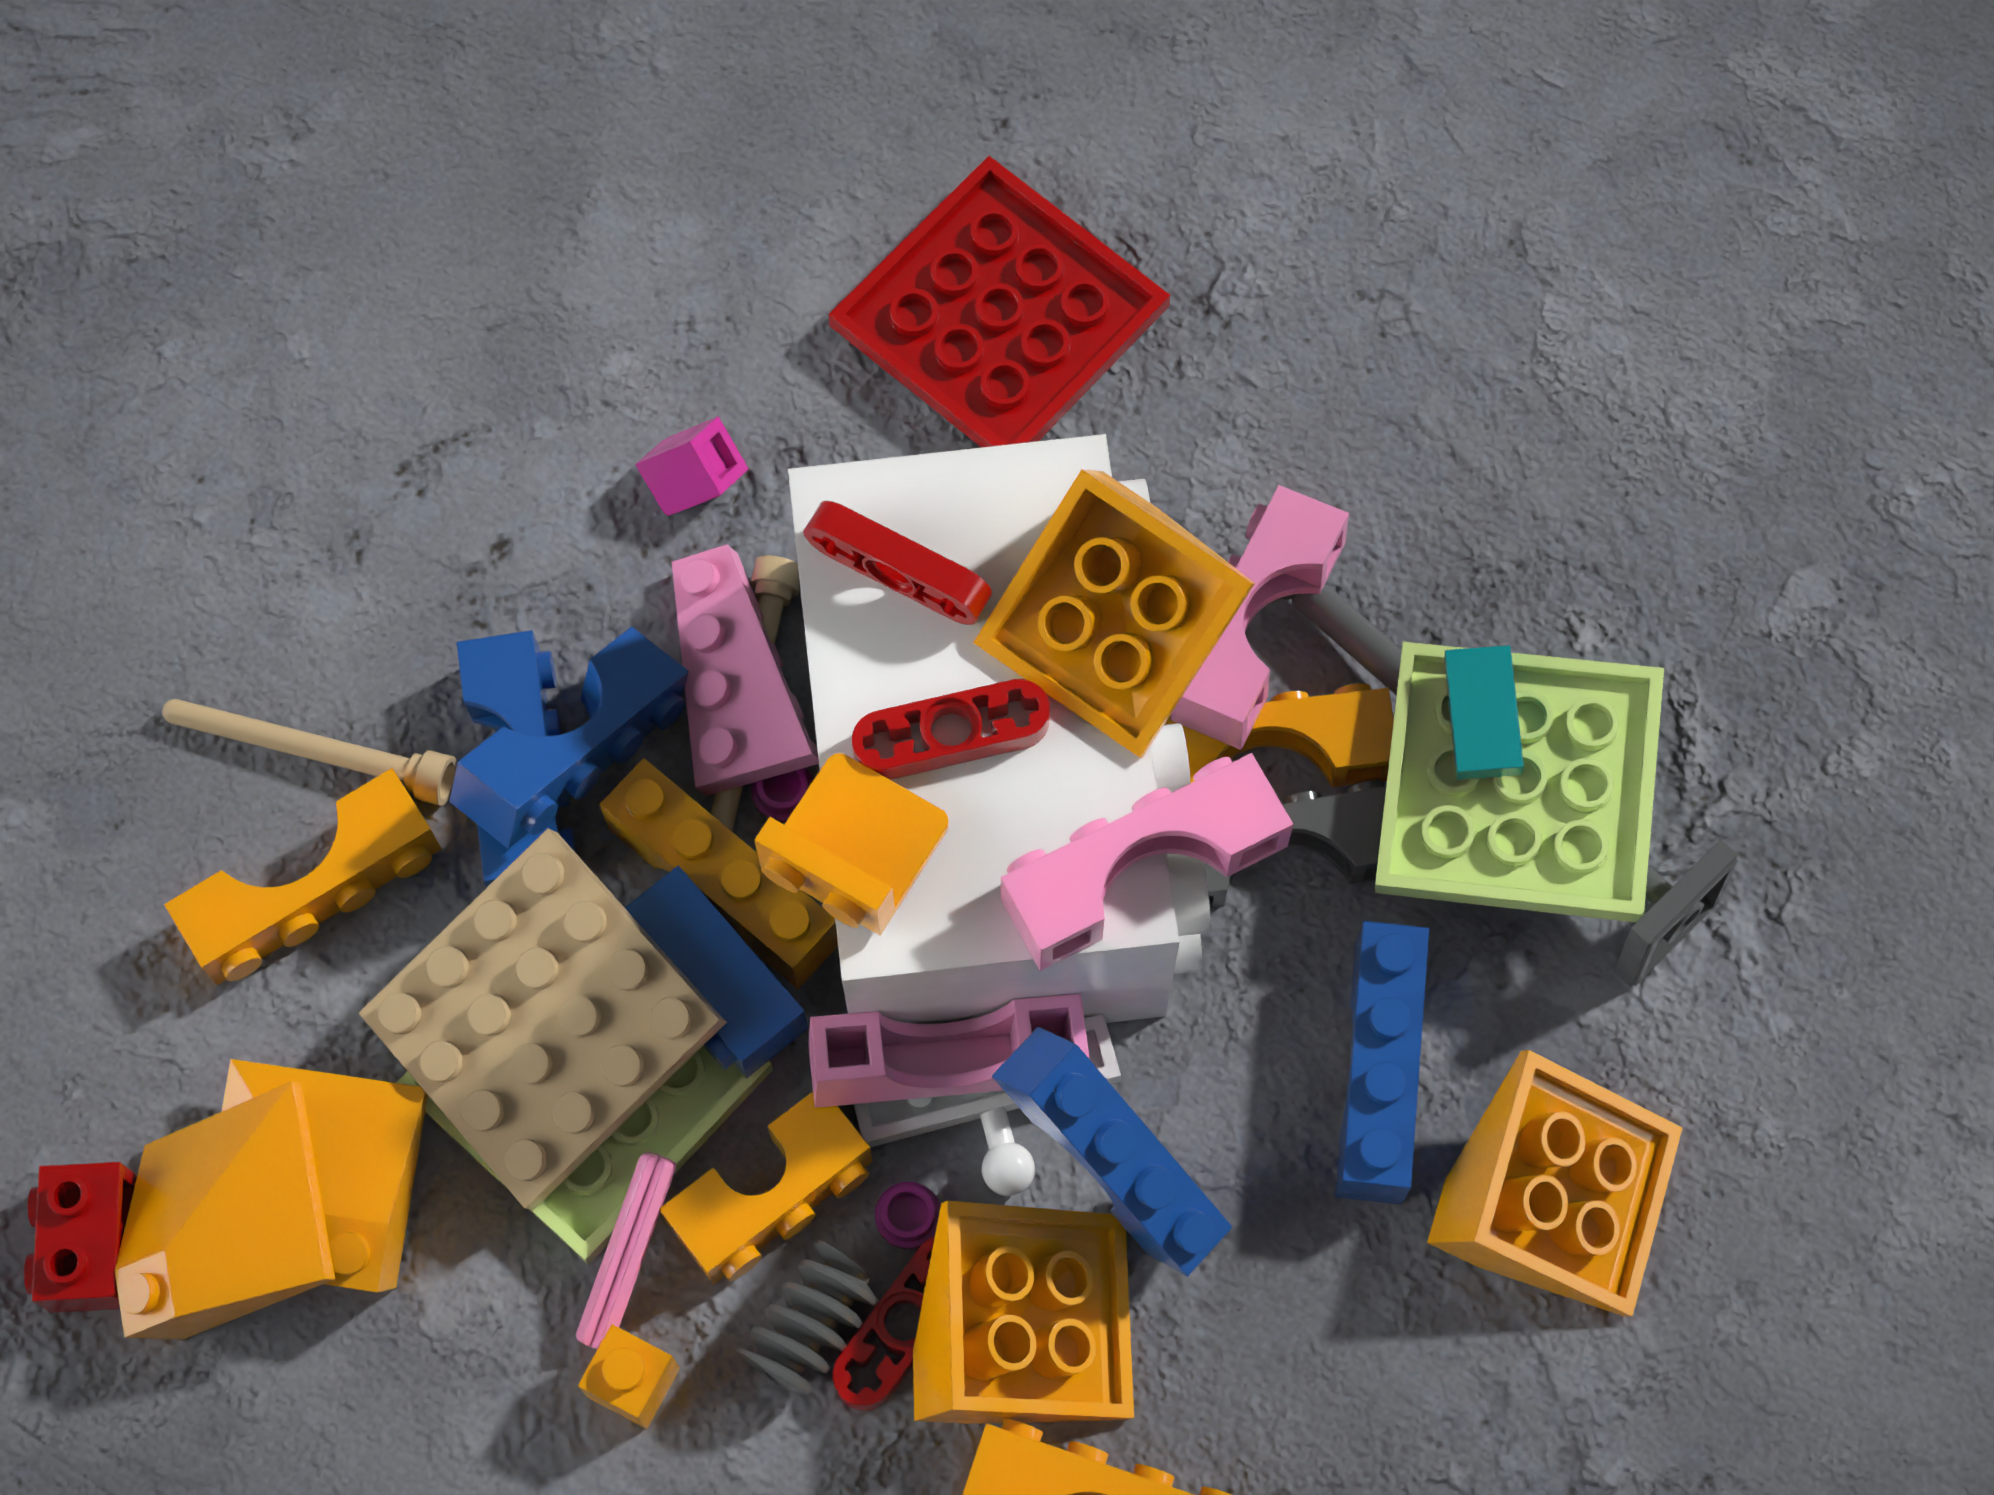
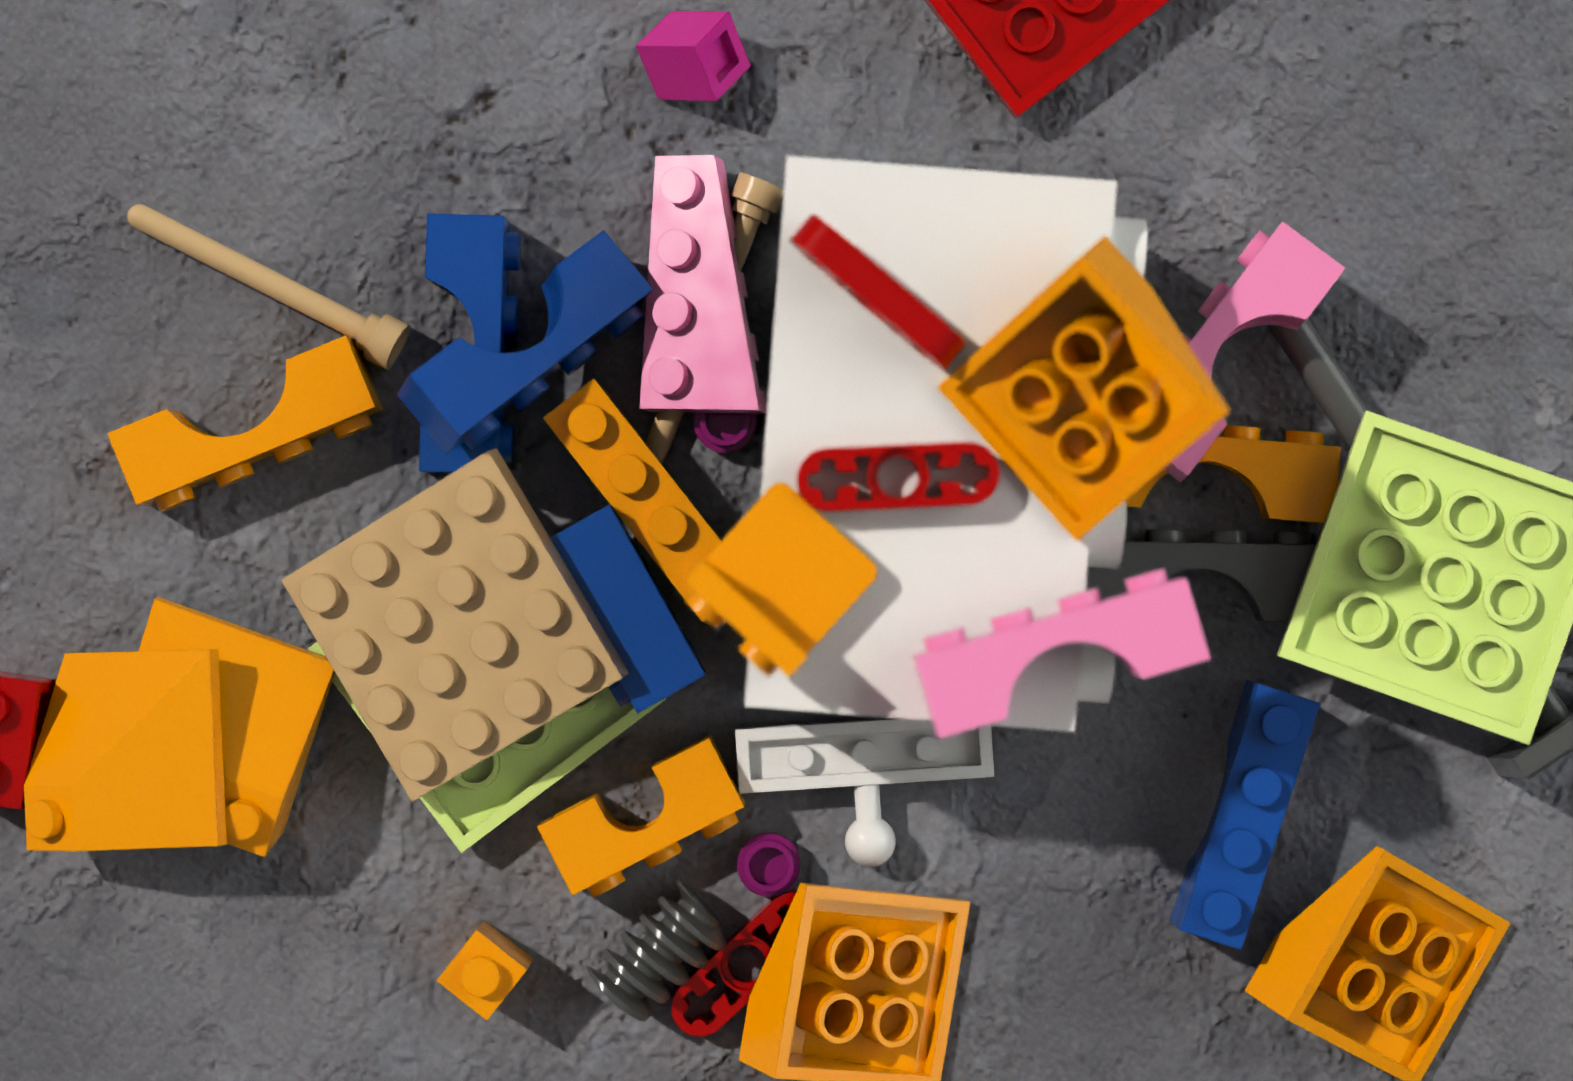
camera: 10 degrees right, 20 degrees up
bright pink axle [576,1152,676,1349] -> none
bright pink arch [808,993,1090,1108] -> none
blue arch [992,1027,1232,1277] -> none
teal tile [1444,645,1524,780] -> none

